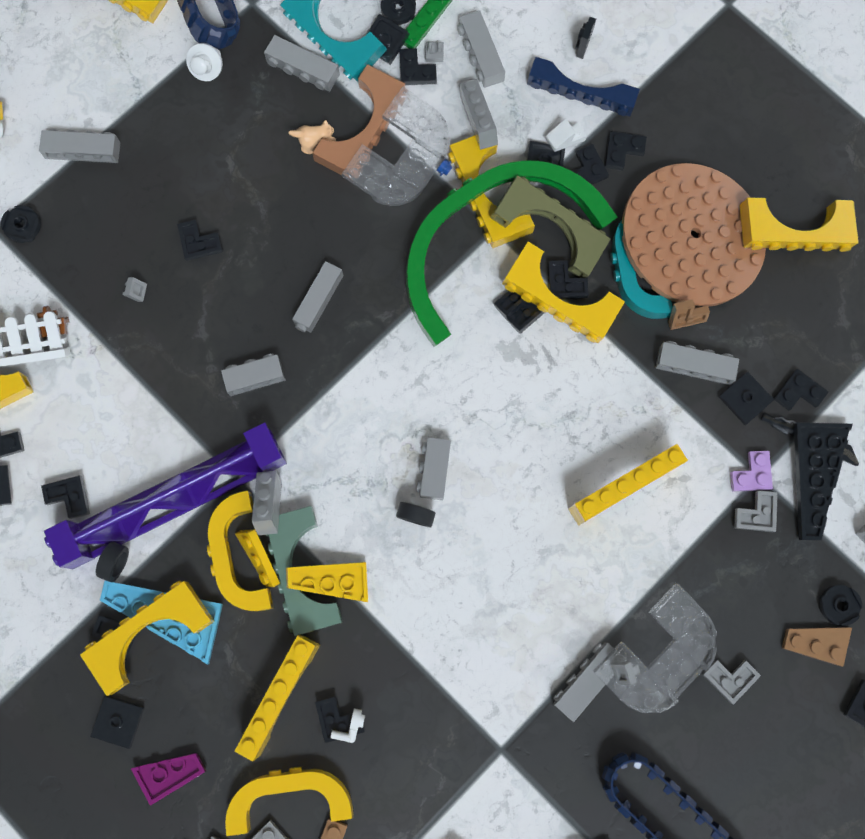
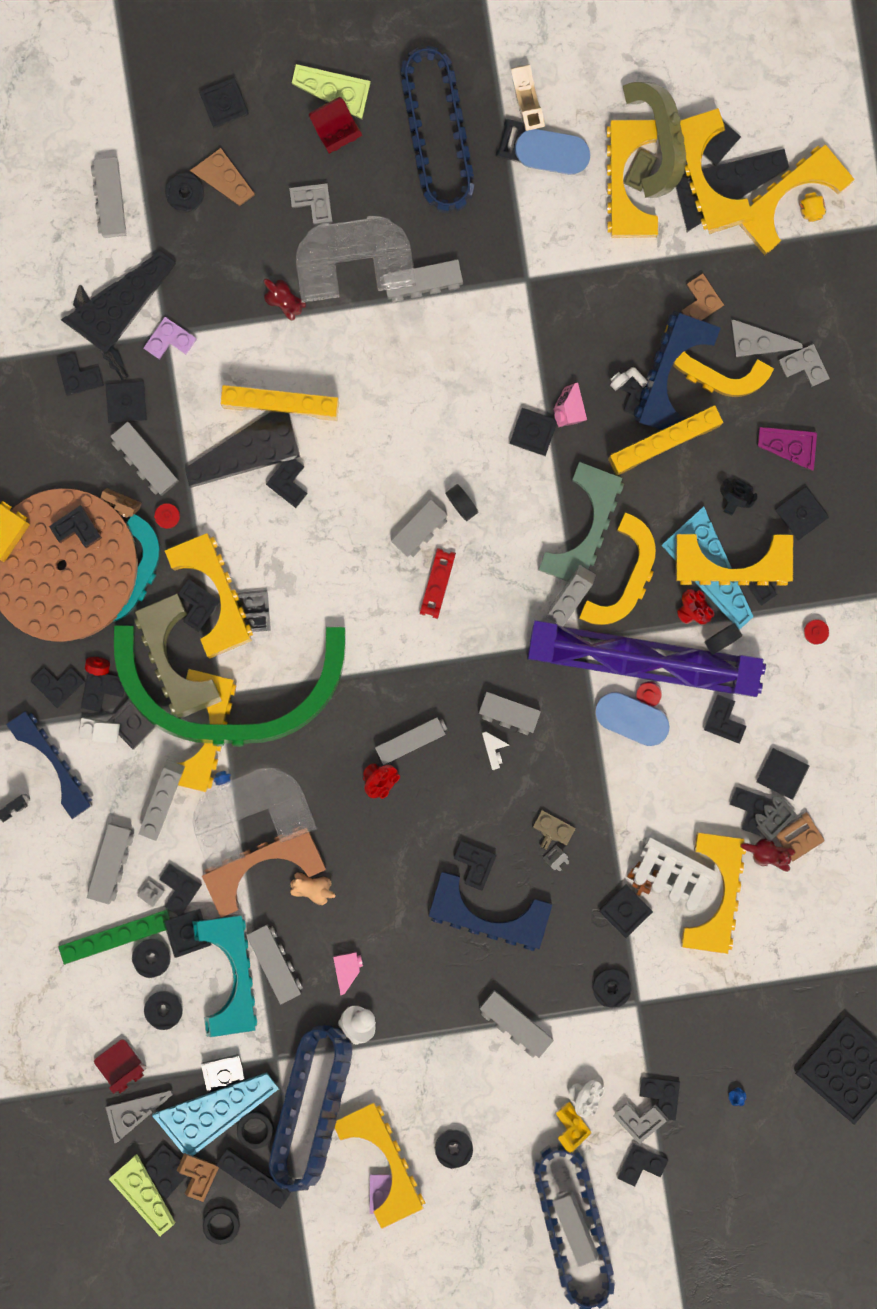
camera: 145 degrees left, 10 degrees up
yellow wing [235,529,280,587] -> none
yellow wing [286,562,368,602] -> none
light grey tile [612,661,640,685] -> none
light grey plate [734,491,777,532] -> none
none -> black plate [49,505,102,548]
none -> red wheel [85,657,110,676]
none -> red wheel [155,504,180,529]
none -> black wing [185,411,301,488]
none -> dark red animal [264,279,306,321]
none -> black plate [266,459,308,508]
none -> yellowish green wing [292,64,371,119]
none -> dark red bracket [309,97,362,153]
none -> bright pink slope [333,952,363,995]
none -> red plate [363,763,400,799]
none -> red plate [420,548,456,619]
none -> dark blue arch [429,871,552,951]
none -> black plate [435,1129,473,1169]
none -> white slope [482,732,509,770]
none -> black plate [509,408,557,457]
none -> dark tan plate [532,810,576,850]
none -> bright pink slope [554,383,587,427]
none -> medium blue tile [596,692,670,746]
none -> black plate [599,884,653,938]
none -> dark blue arch [634,311,721,430]
none -> red wheel [637,681,662,707]
none -> red plate [677,589,714,625]
none -> black tile [720,478,758,516]
none -> red wheel [804,620,829,645]

